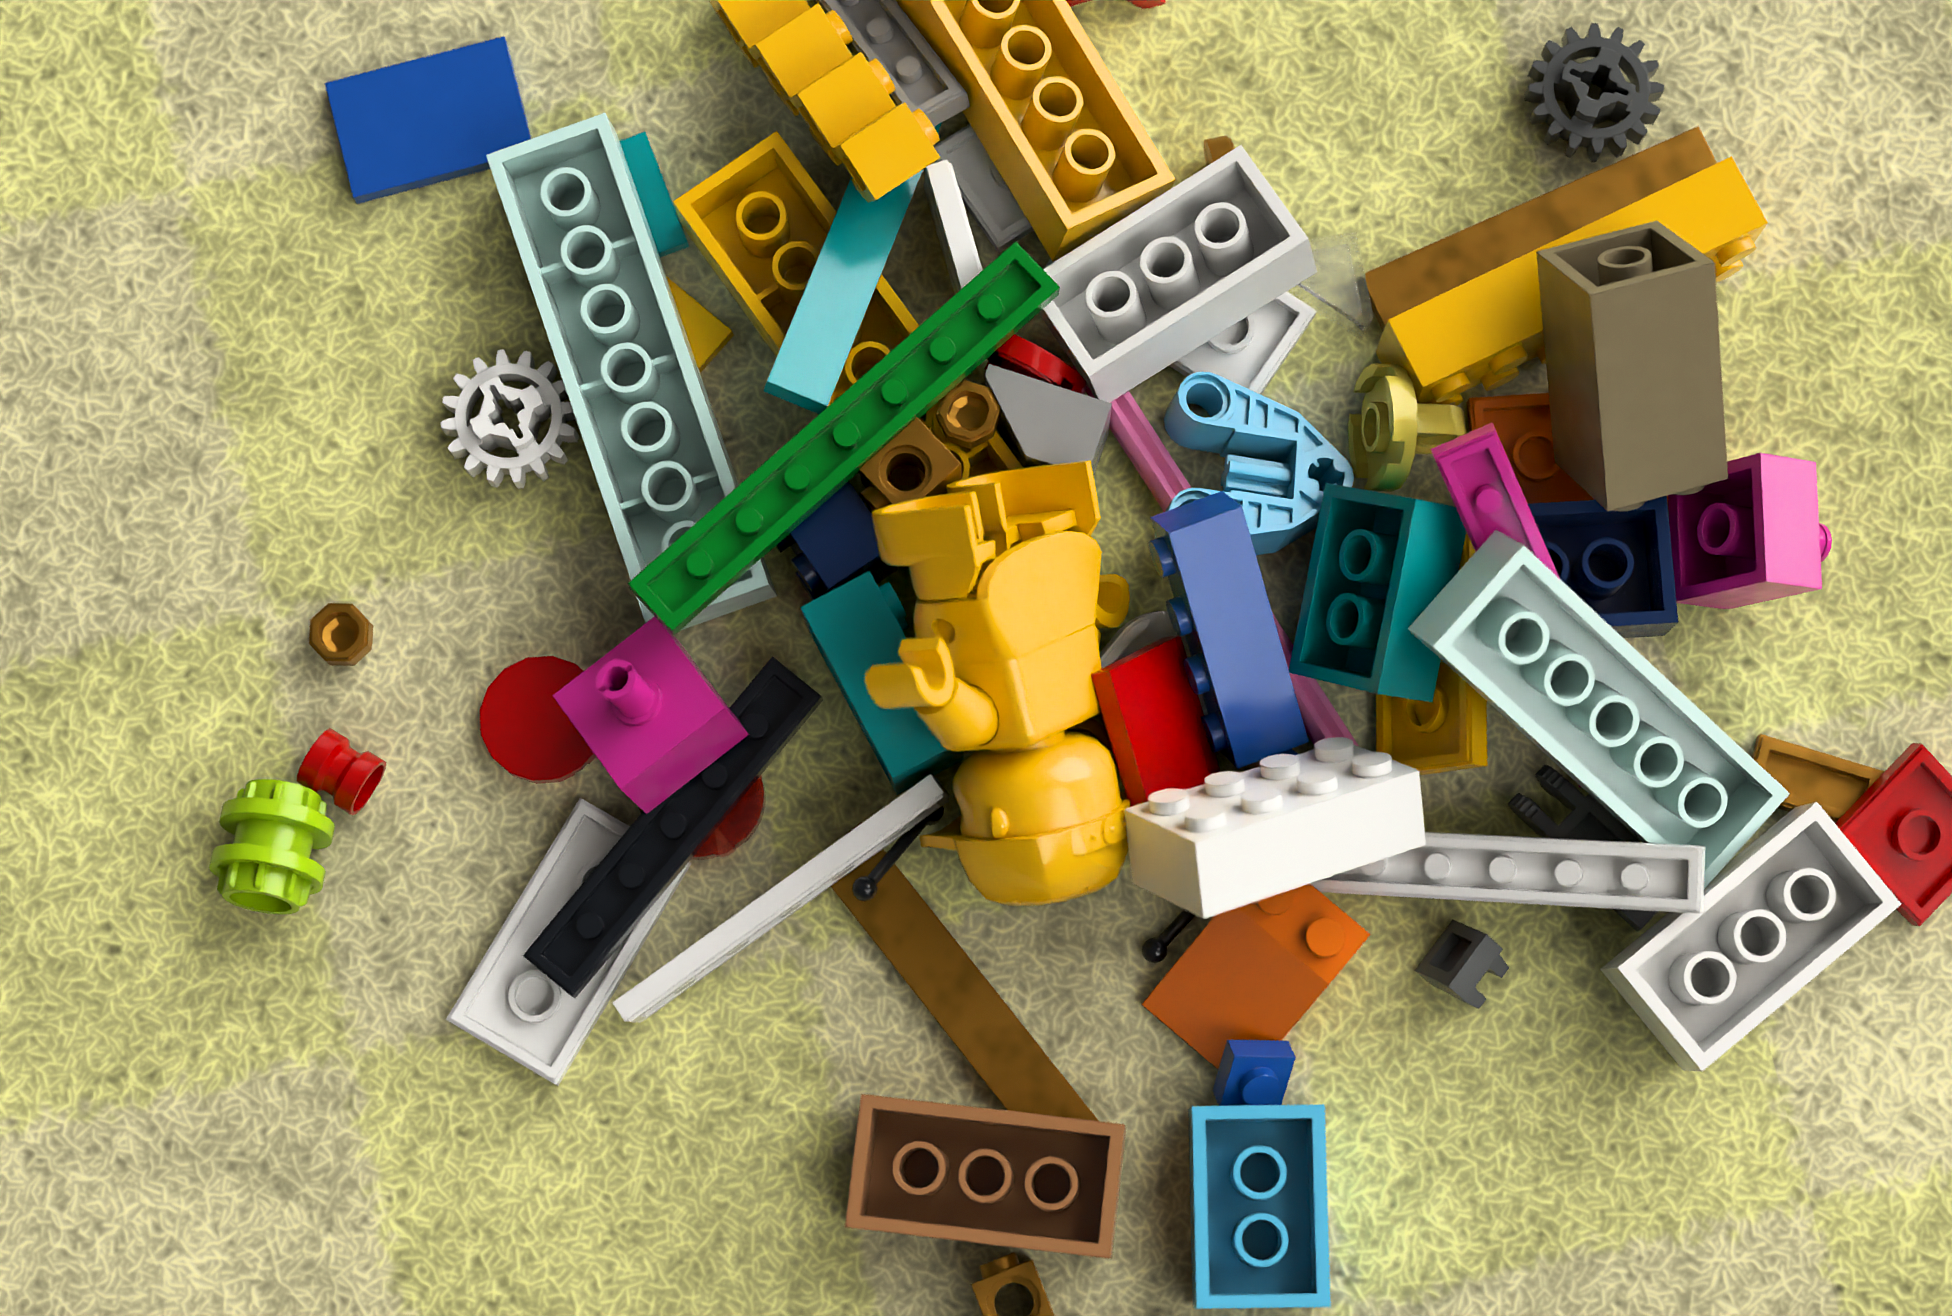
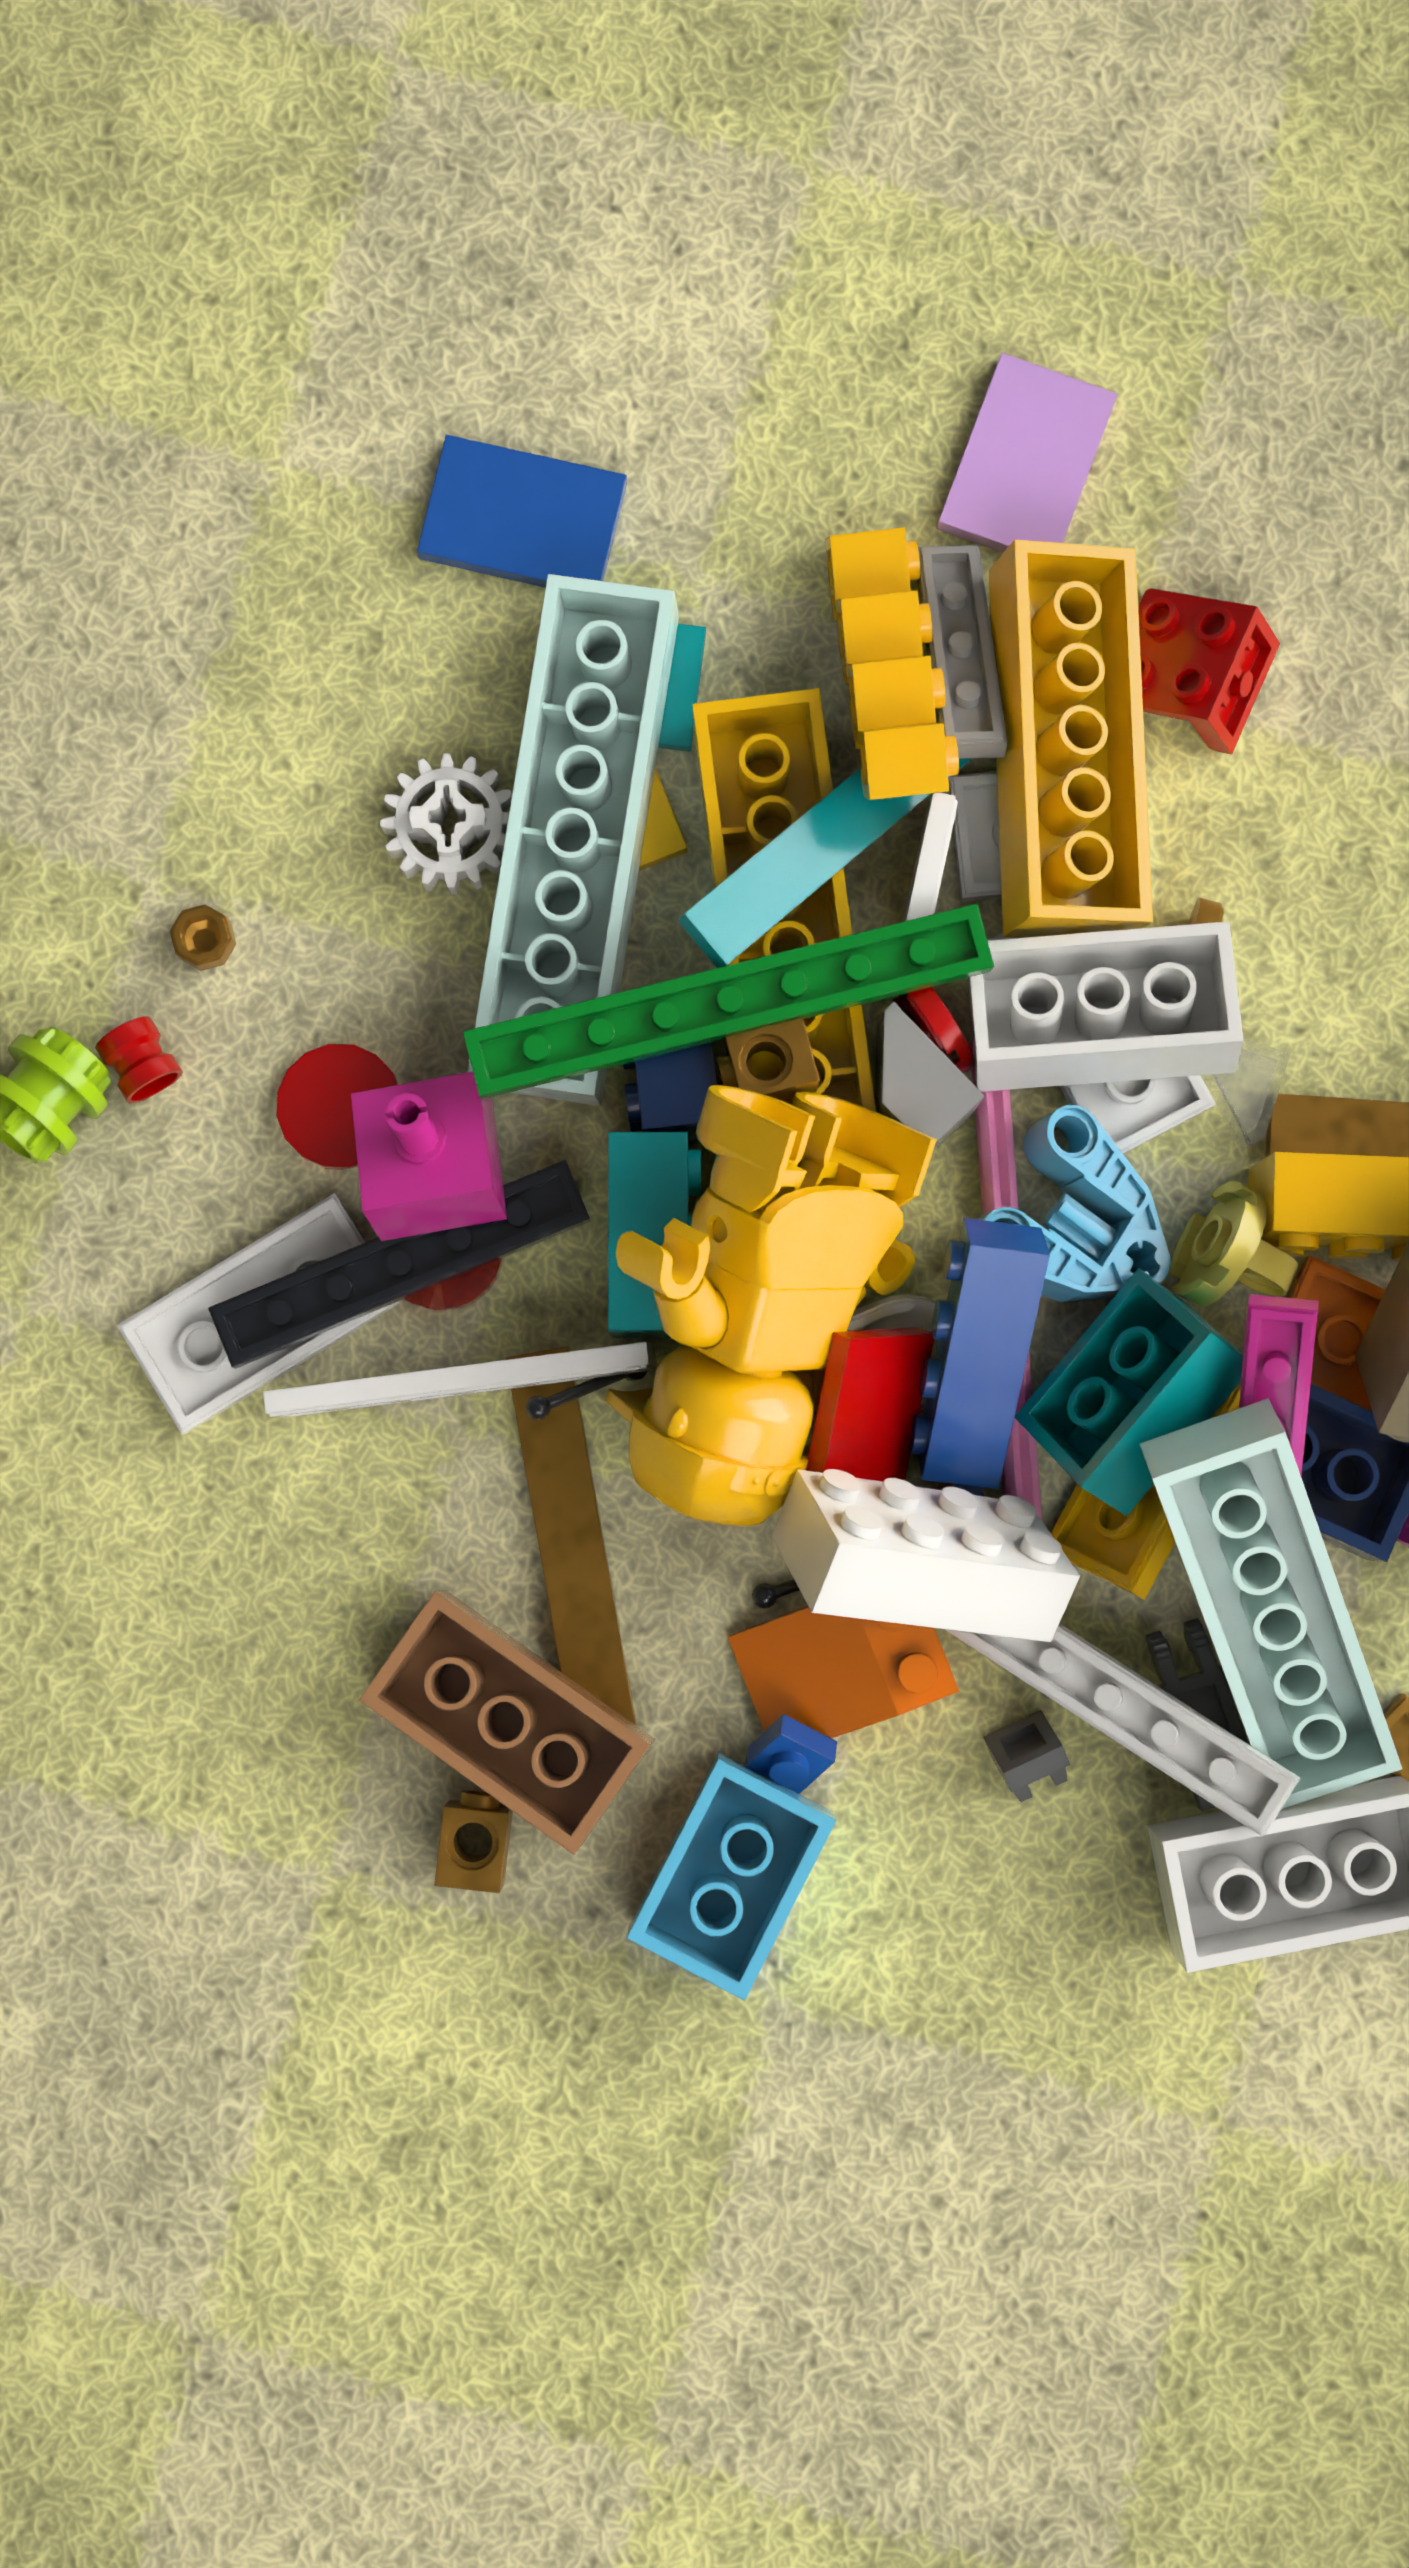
camera: 25 degrees right, 5 degrees up
pearl gold tile [936,380,1001,449] -> none

